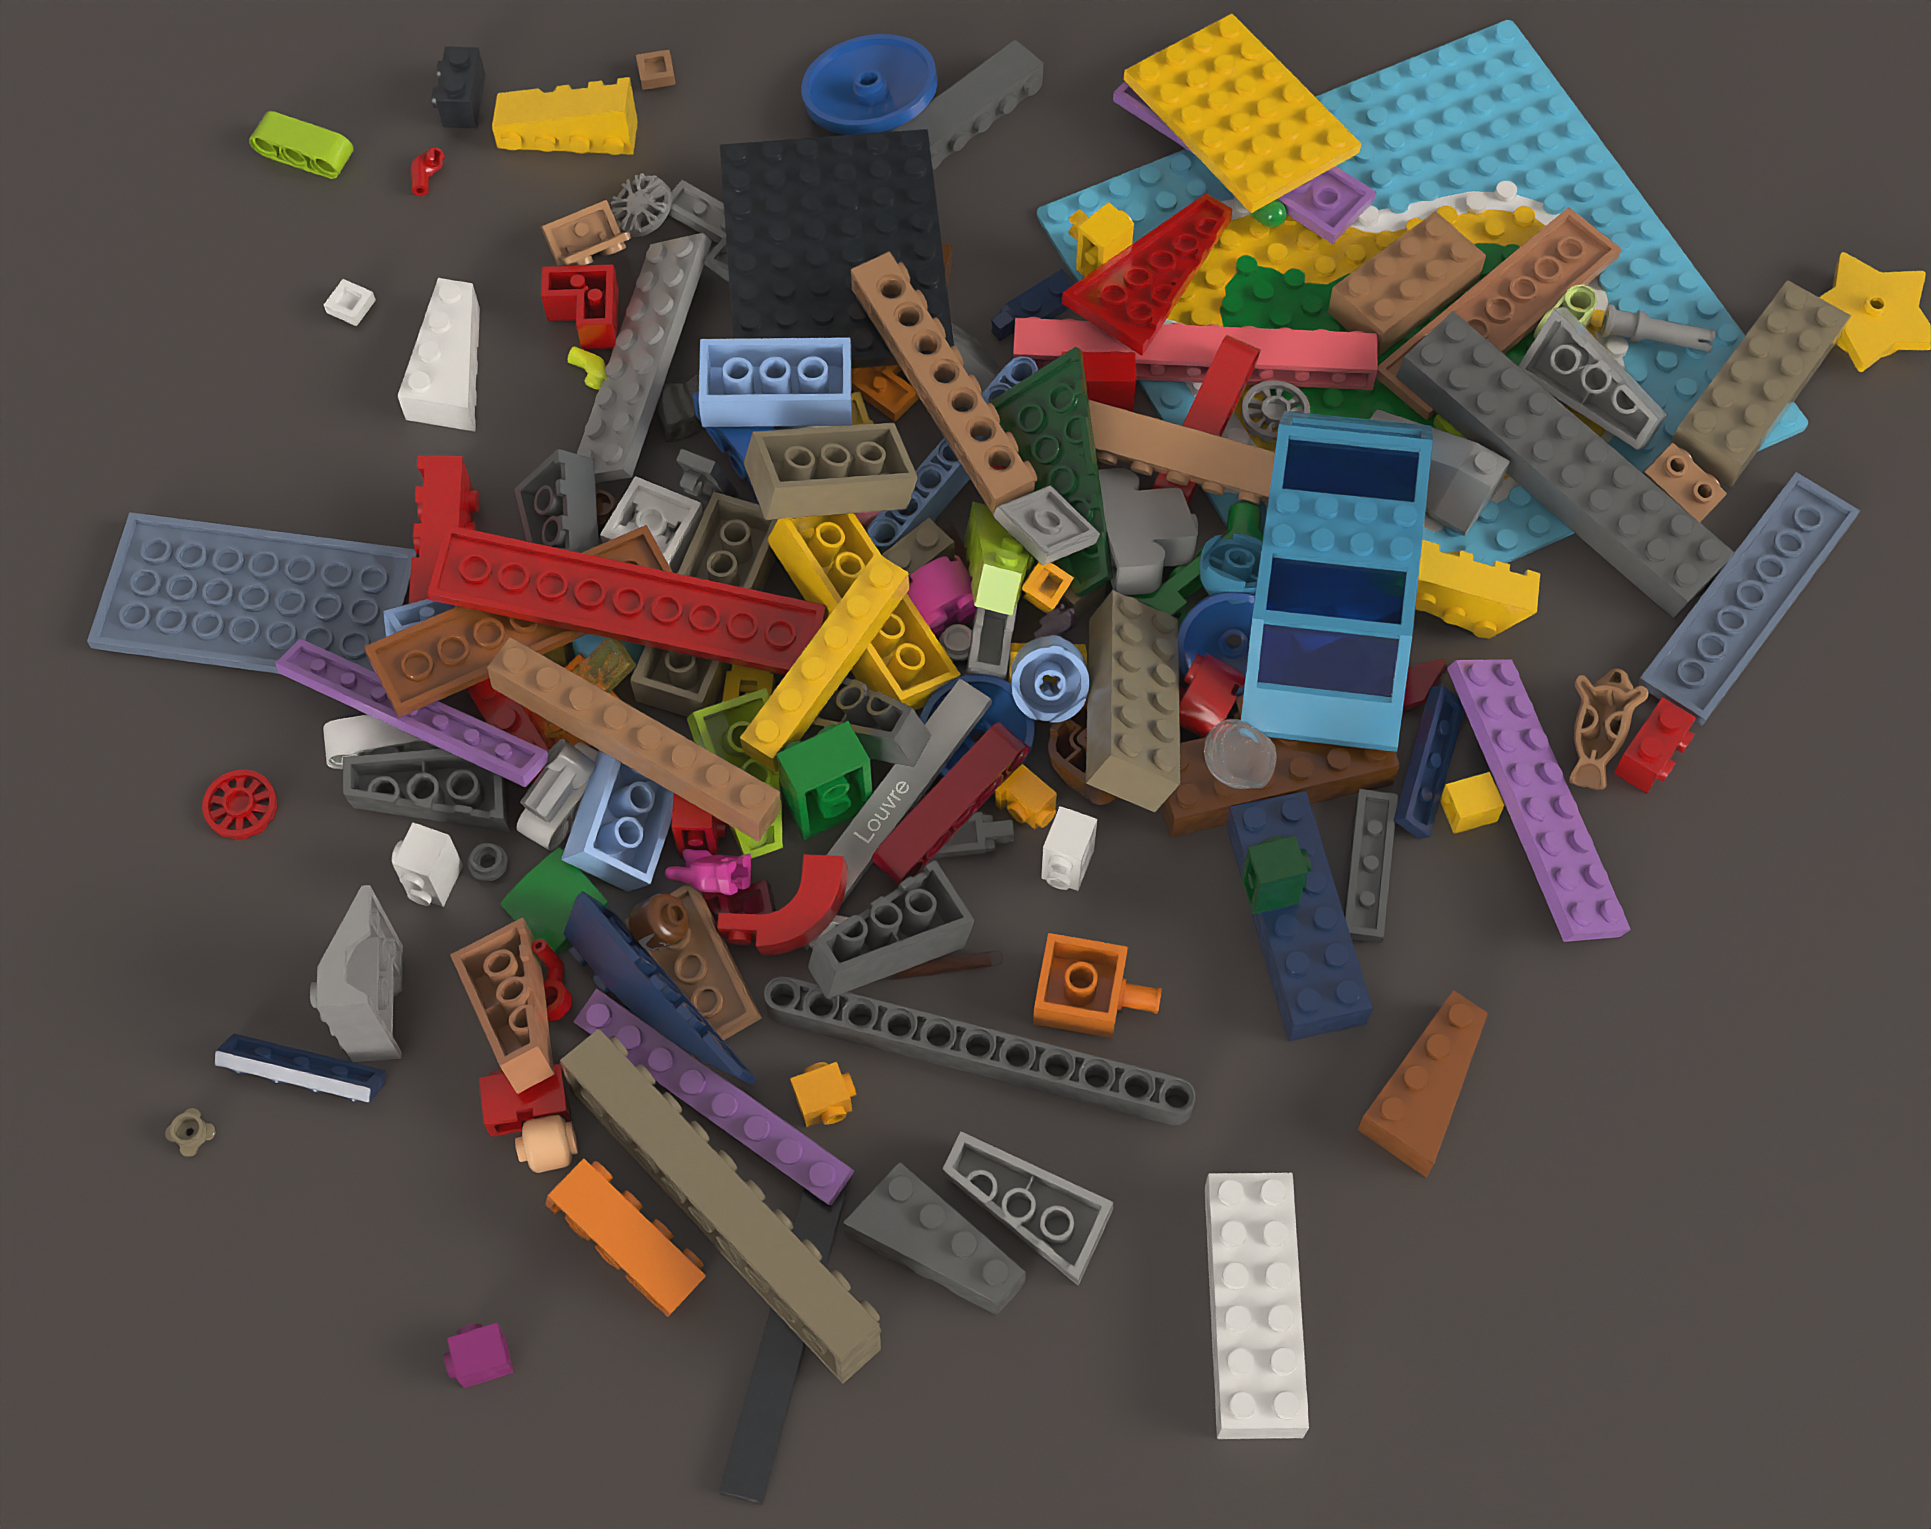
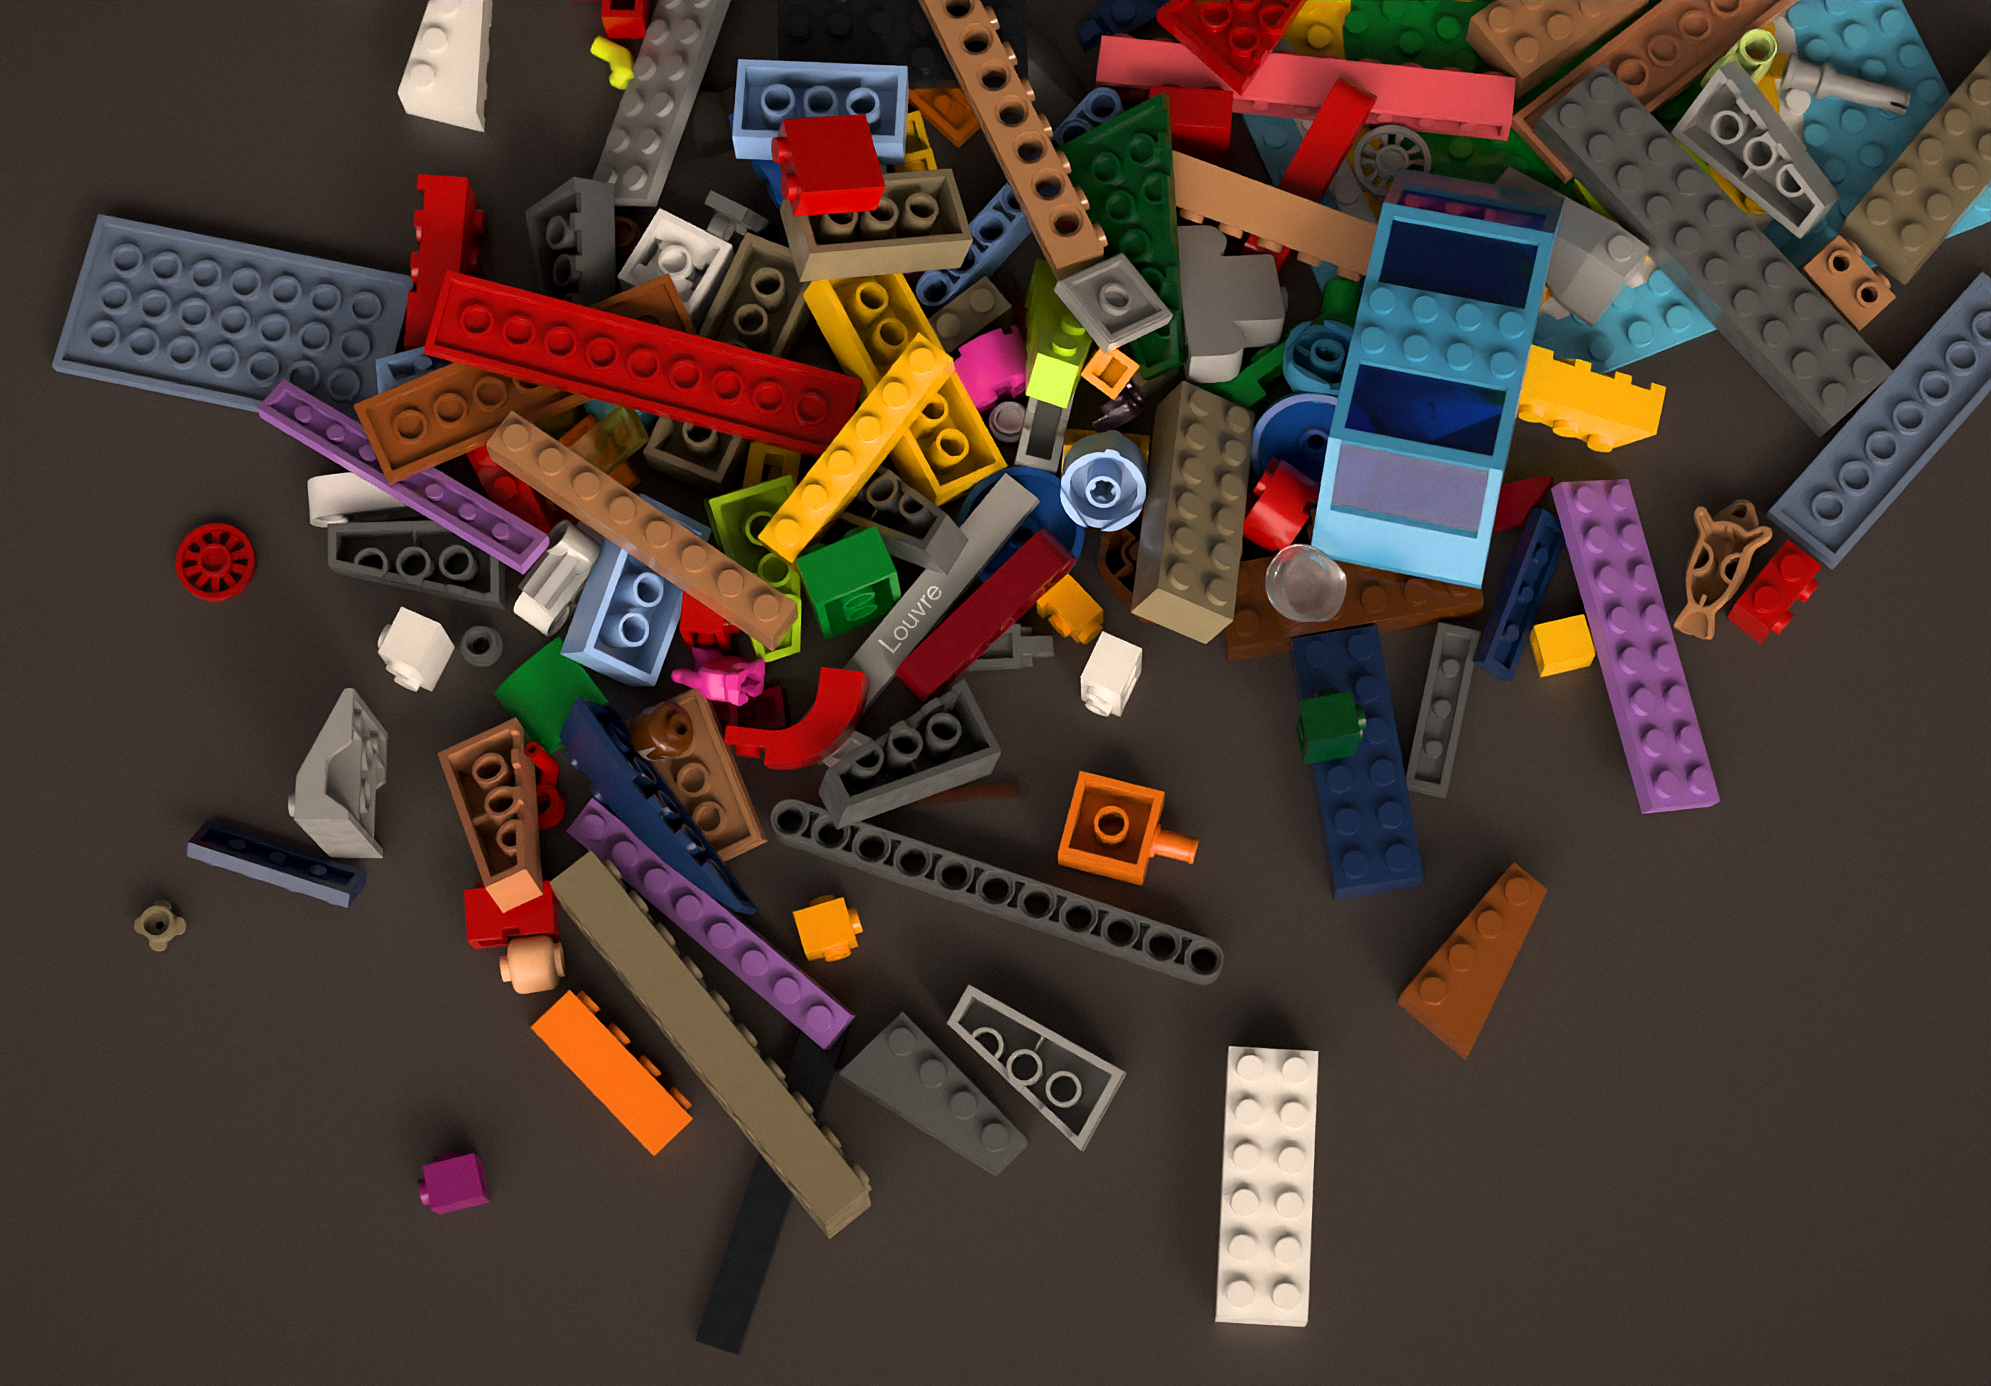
camera: 10 degrees right, 10 degrees up
none -> red brick [771,114,886,217]

